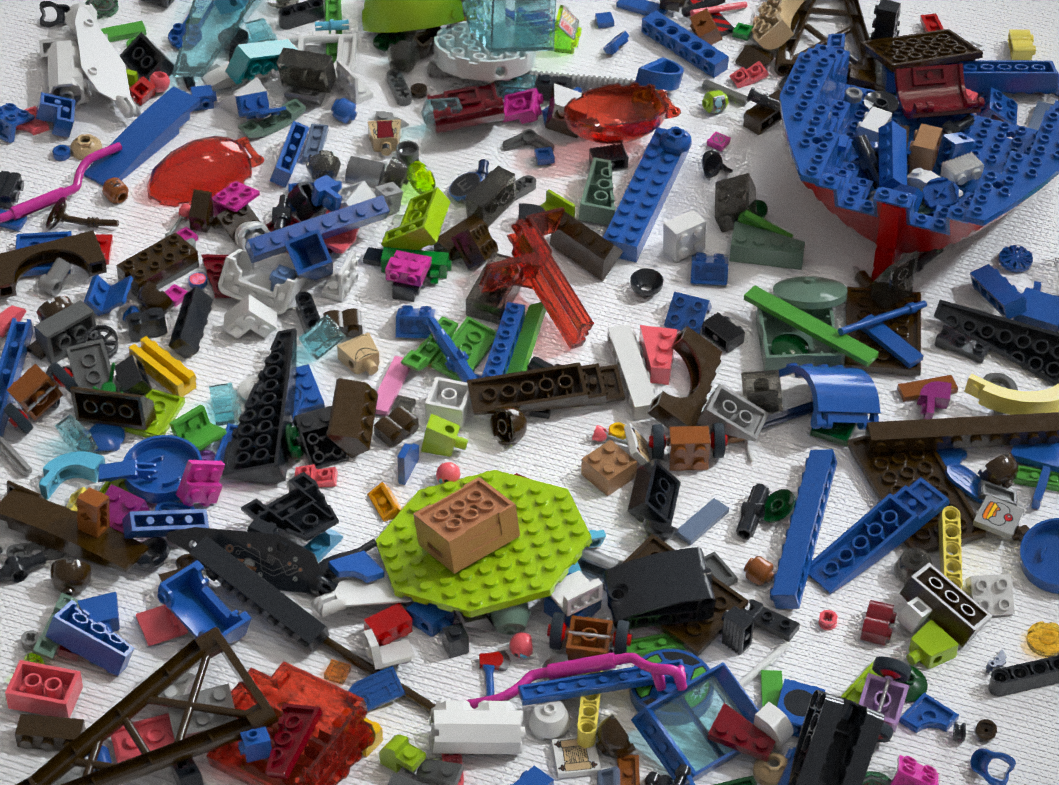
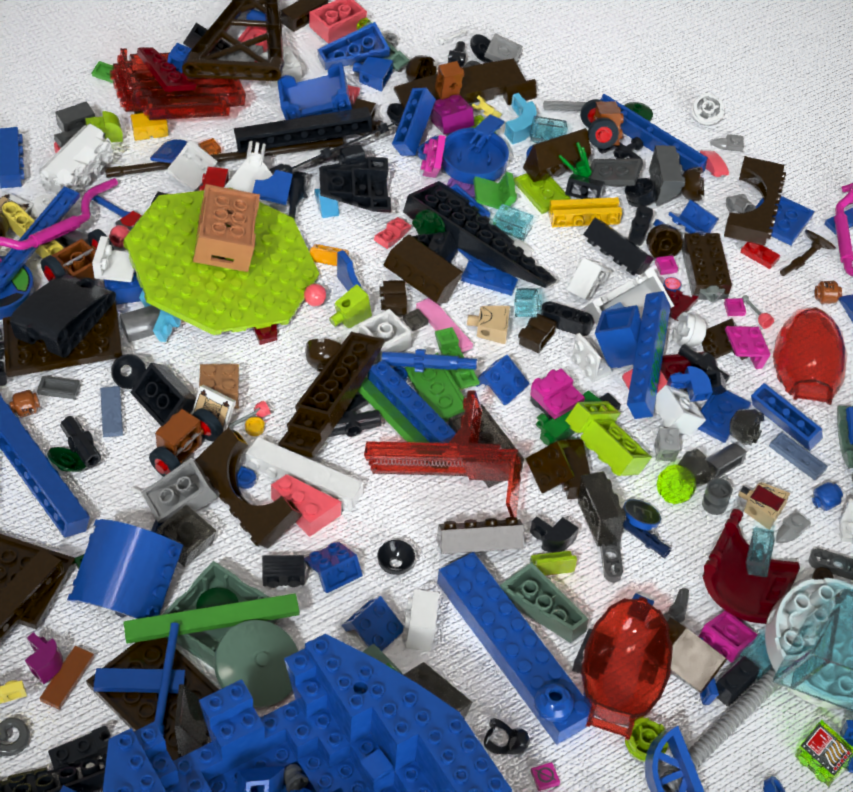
camera: 125 degrees right, 5 degrees up
dark brown slope [189,189,214,233] -> none

